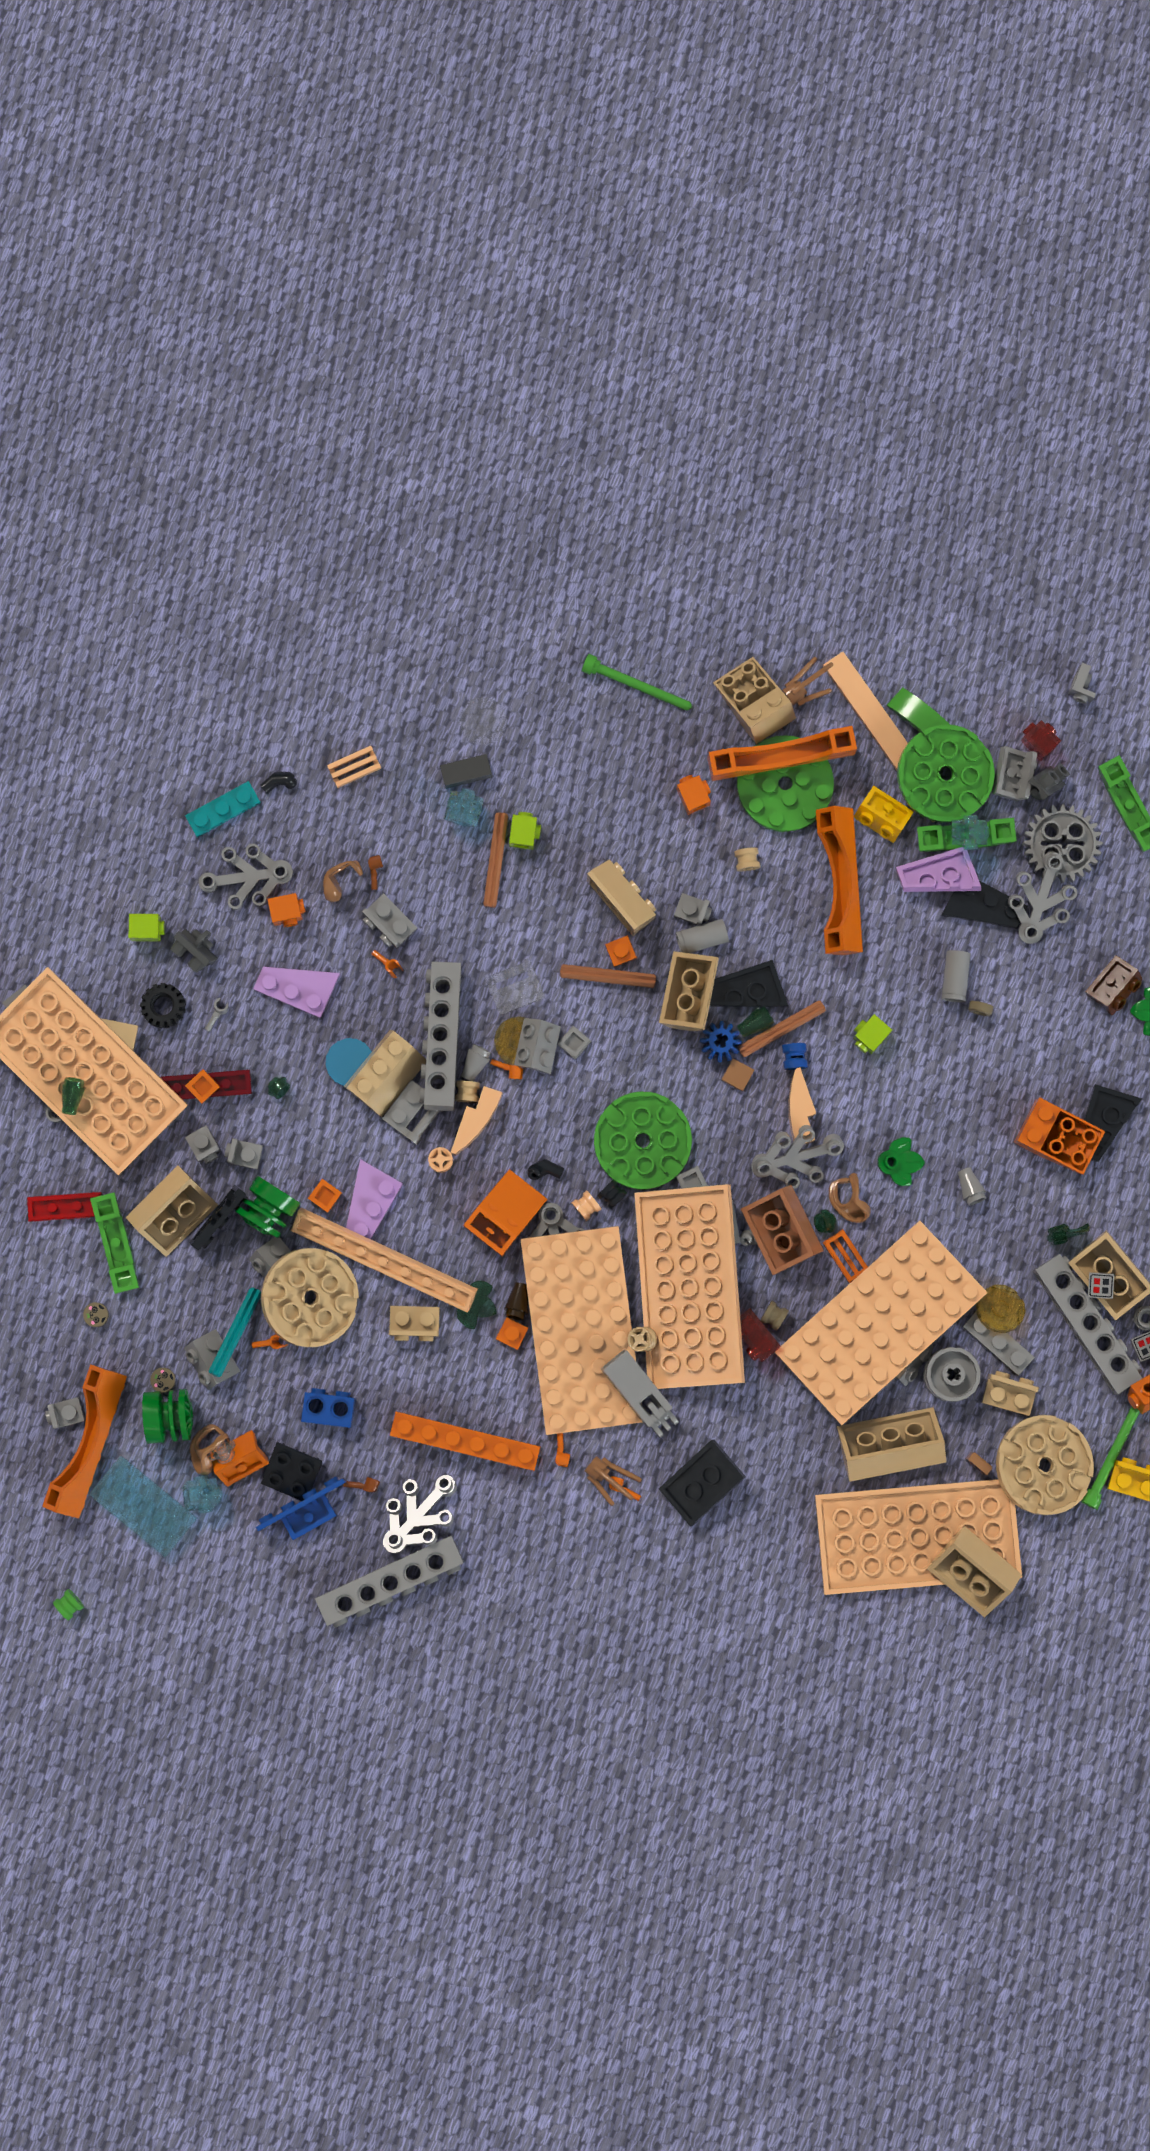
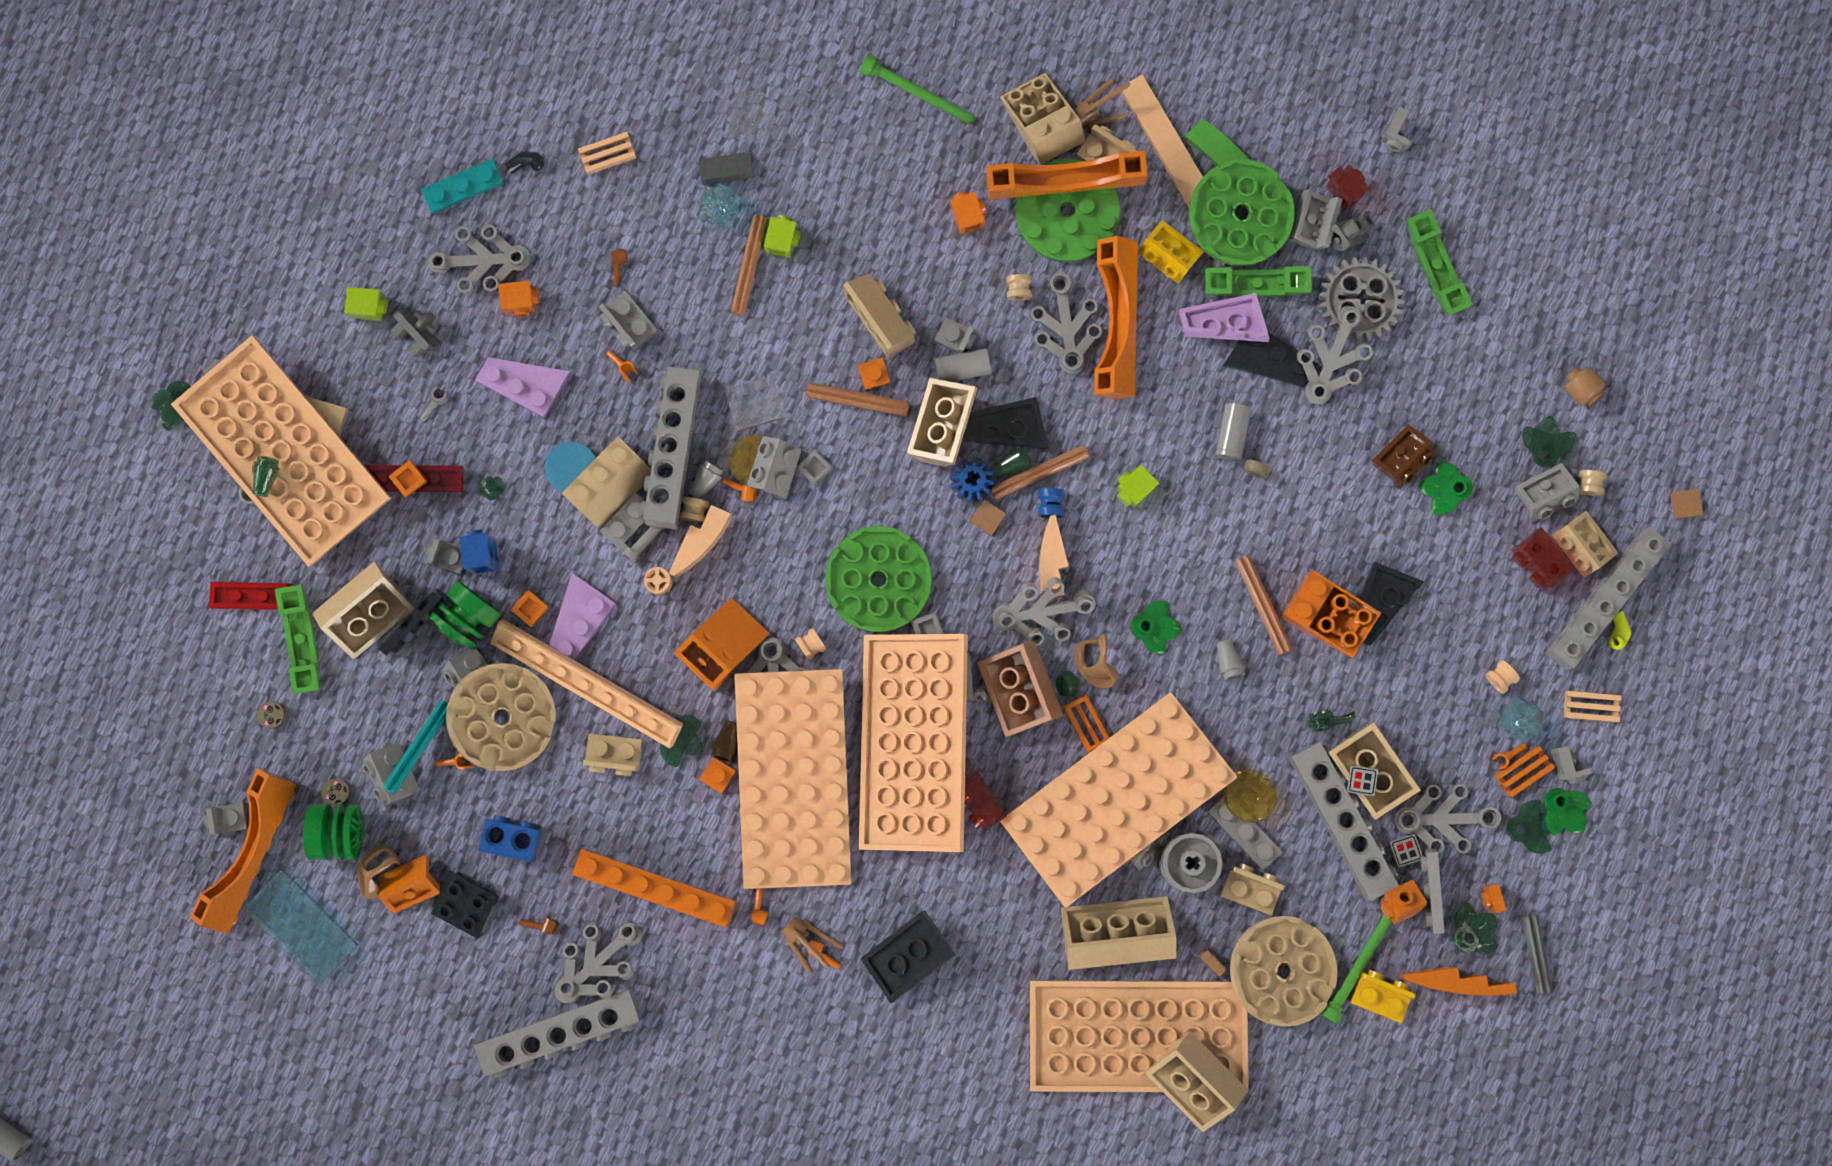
camera: 10 degrees right, 0 degrees up
bright green wheel [53,1589,84,1621] -> none
black tyre [140,983,186,1029] -> none
clear light blue brick [182,1476,222,1513] -> none
light grey bracket [185,1125,221,1164] -> none
clear plate [208,1441,236,1464] -> none
blue bracket [256,1476,346,1540] -> none
medium nougat piece [323,860,363,902] -> none
black arm [528,1159,565,1180] -> none
black wheel [597,1179,627,1210] -> none
light grey hinge [601,1349,679,1438] -> none
tan wheel [628,1327,657,1351] -> none
dark tan wheel [760,1300,789,1331] -> none
clear light blue brick [952,815,989,850] -> none
none -> blue brick [459,530,500,574]
none -> light grey plant [1030,272,1102,374]
none -> tan bracket [1076,125,1137,161]
none -> nougat axle [1236,556,1292,655]

